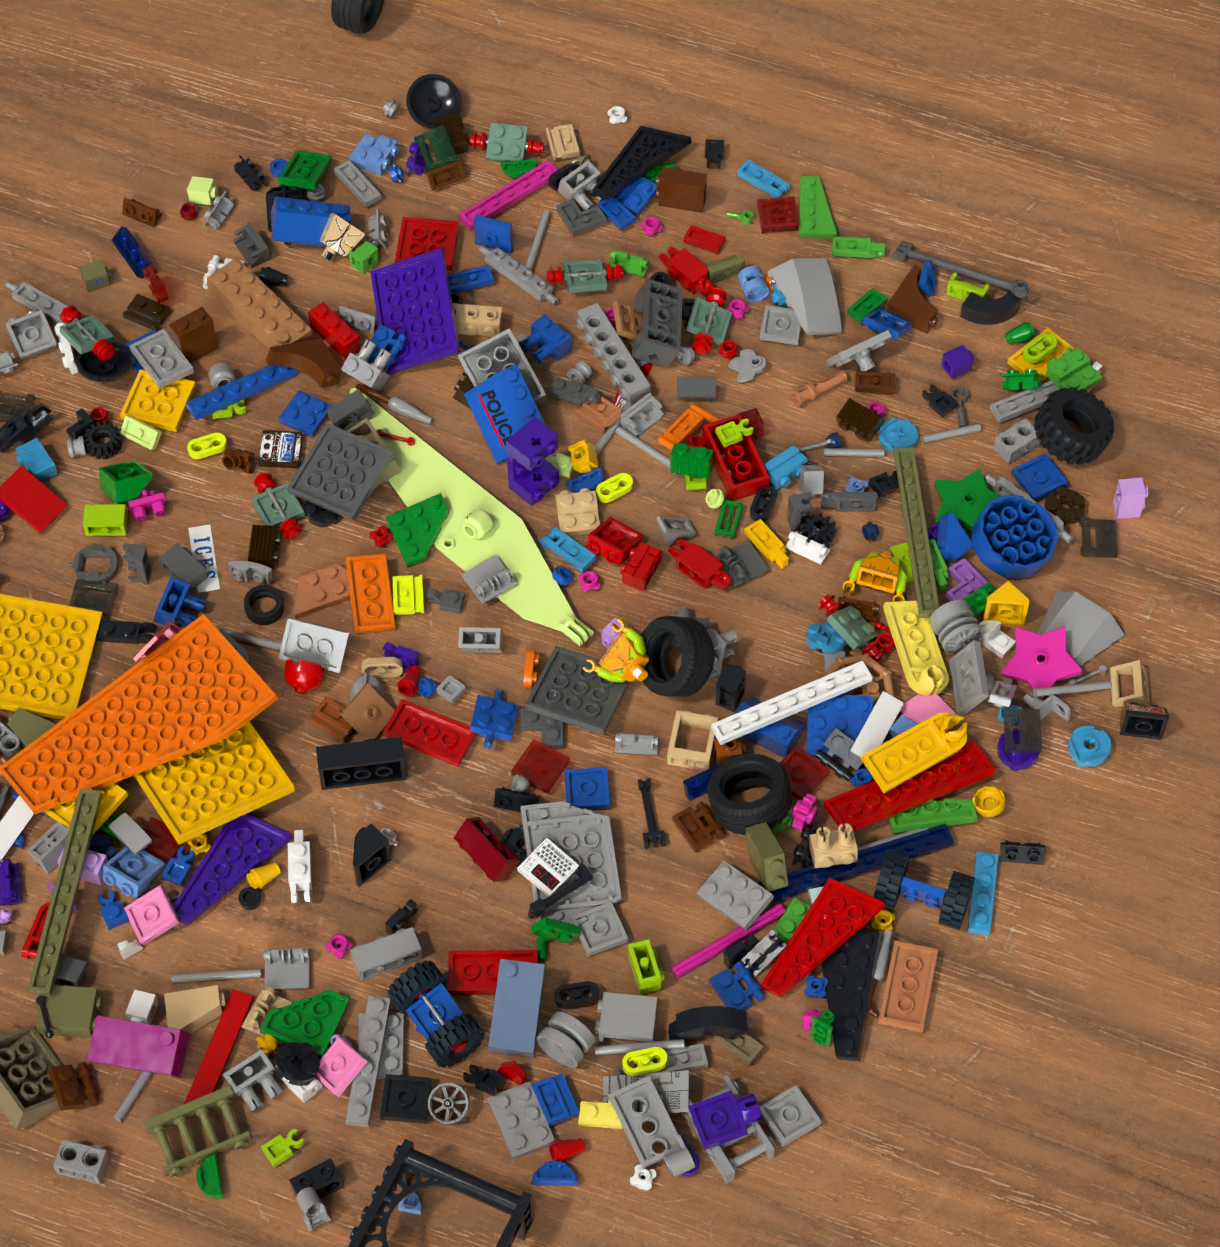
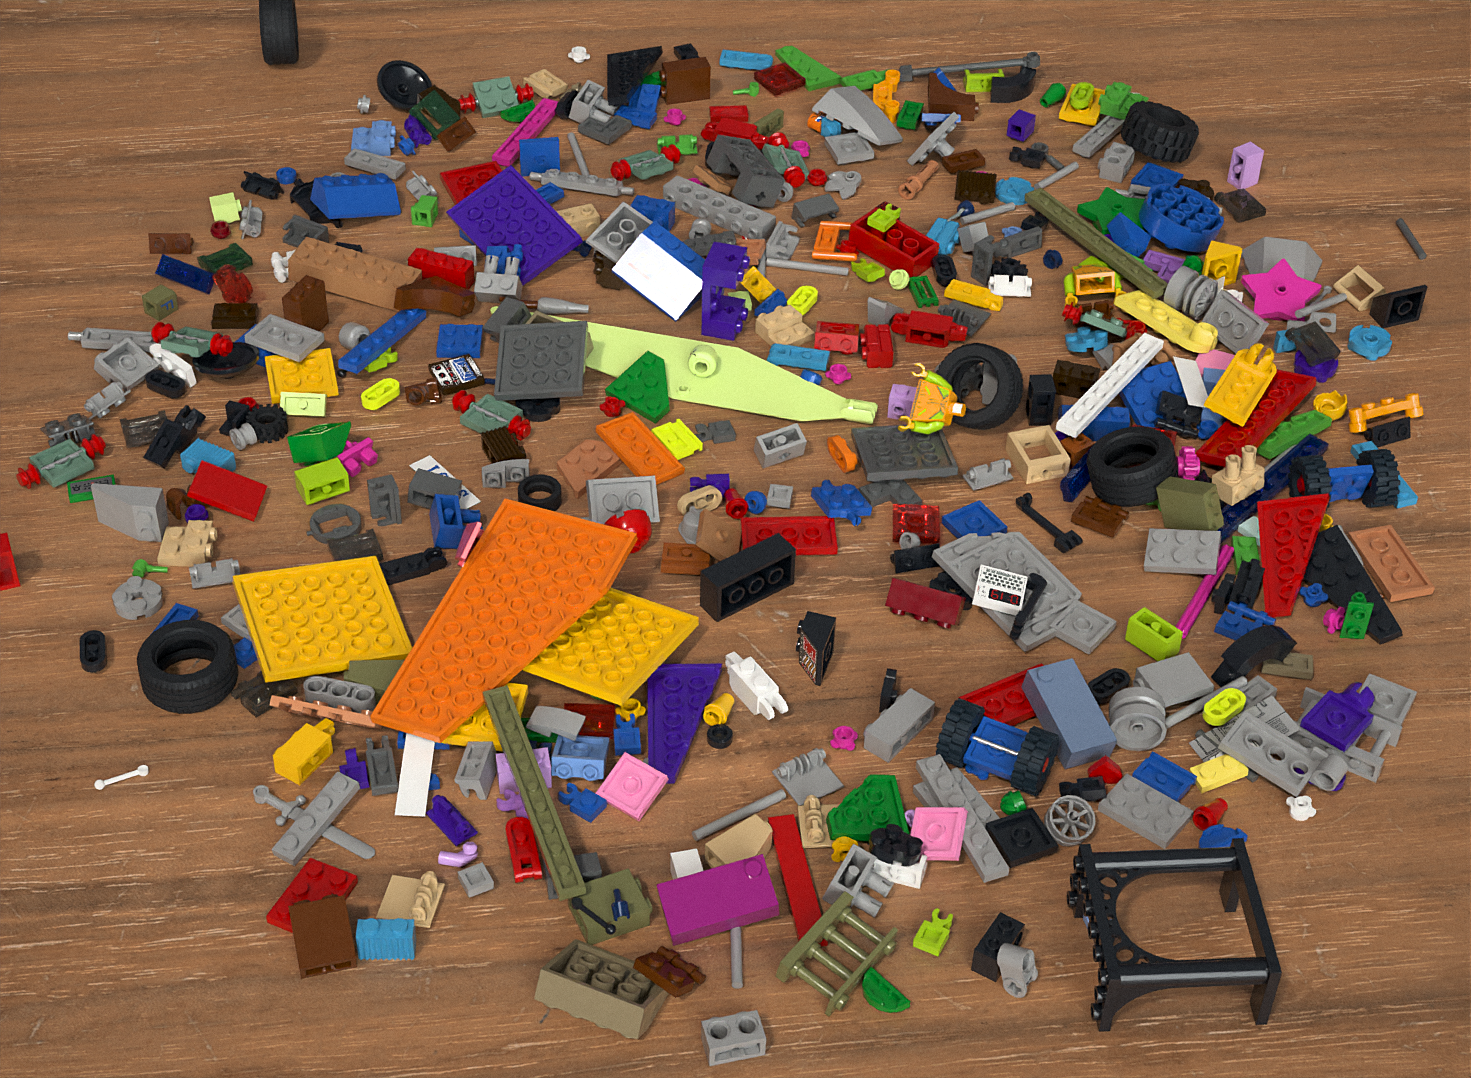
camera: 30 degrees left, 15 degrees down
white tile [117,940,143,960] -> none
green plate [279,150,332,190] -> none
tan torso [320,213,365,262] -> none
light grey hinge [461,555,517,604] -> none
green plate [531,917,580,962] -> none
green brick [670,443,714,479] -> none
medium blue wheel [738,266,769,302] -> none
light grey hinge [989,677,1017,708] -> none
green hinge [1000,369,1044,391] -> none
none -> black plate [145,370,186,398]
none -> clear green plate [197,243,253,279]
none -> dark blue hand [611,889,630,921]
none -> light orange plate [873,69,900,123]
none -> green plate [1000,790,1027,815]
none -> dark brown brick [1053,360,1101,399]
none -> light orange plate [1348,393,1424,433]

